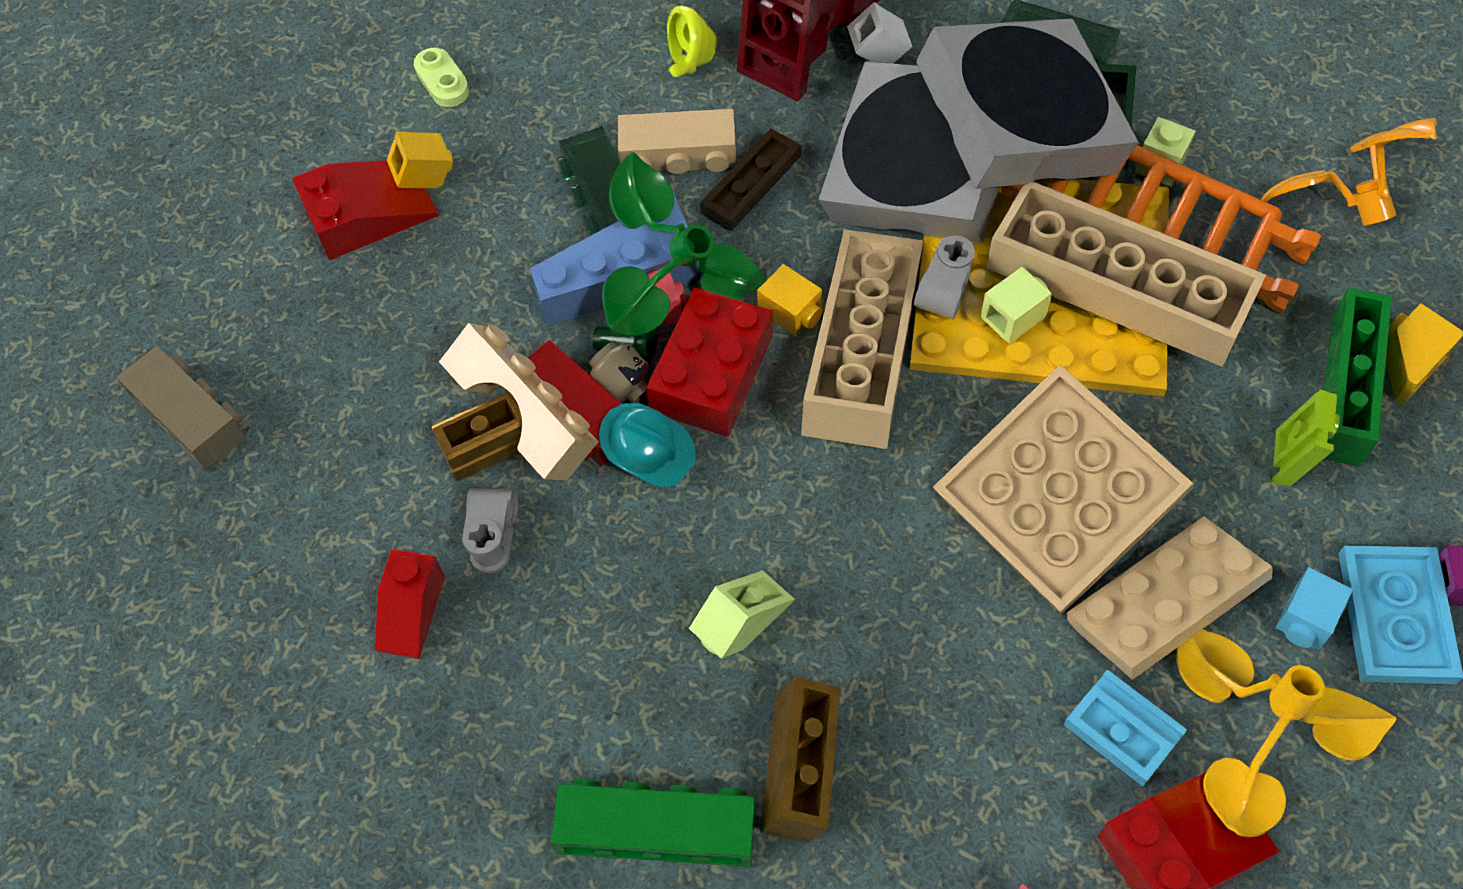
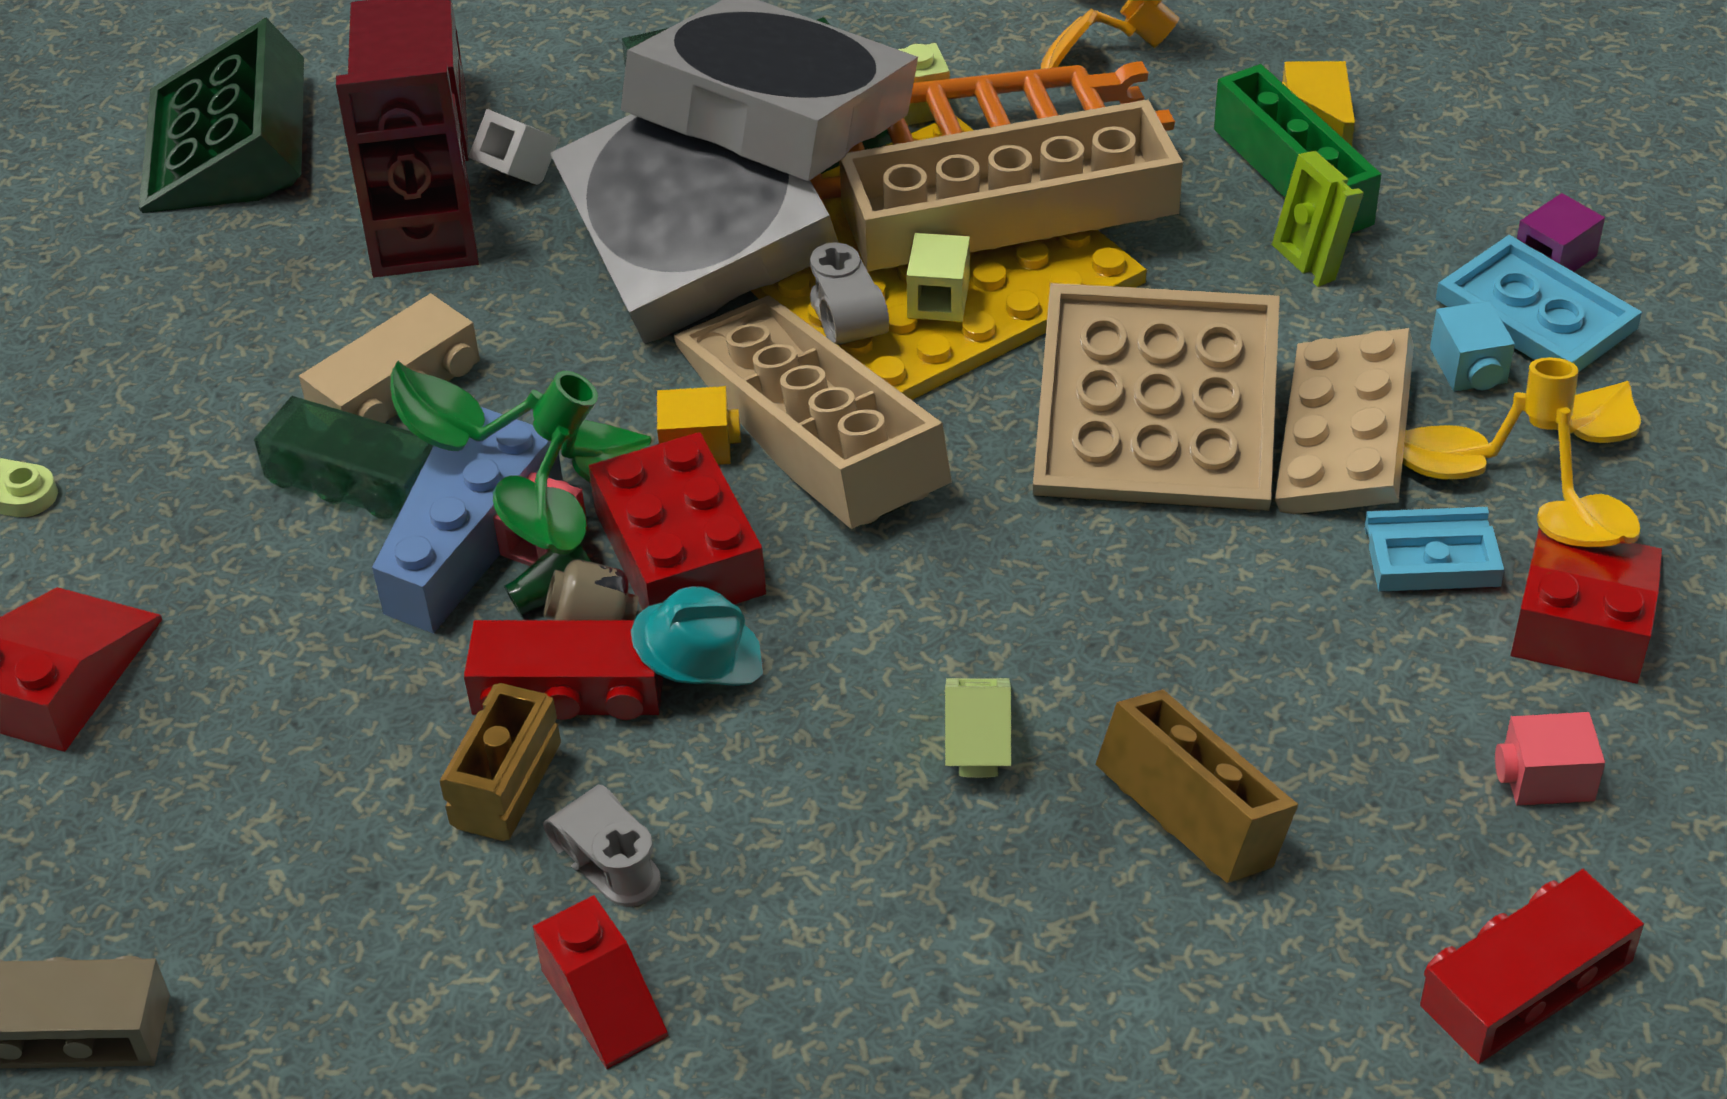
camera: 45 degrees left, 15 degrees down
yellow brick [387,132,453,188] -> none
arch [439,323,599,480] -> none
green brick [551,779,756,867] -> none
neon yellow hat [667,6,717,78] -> none
dark brown plate [700,128,802,231] -> none

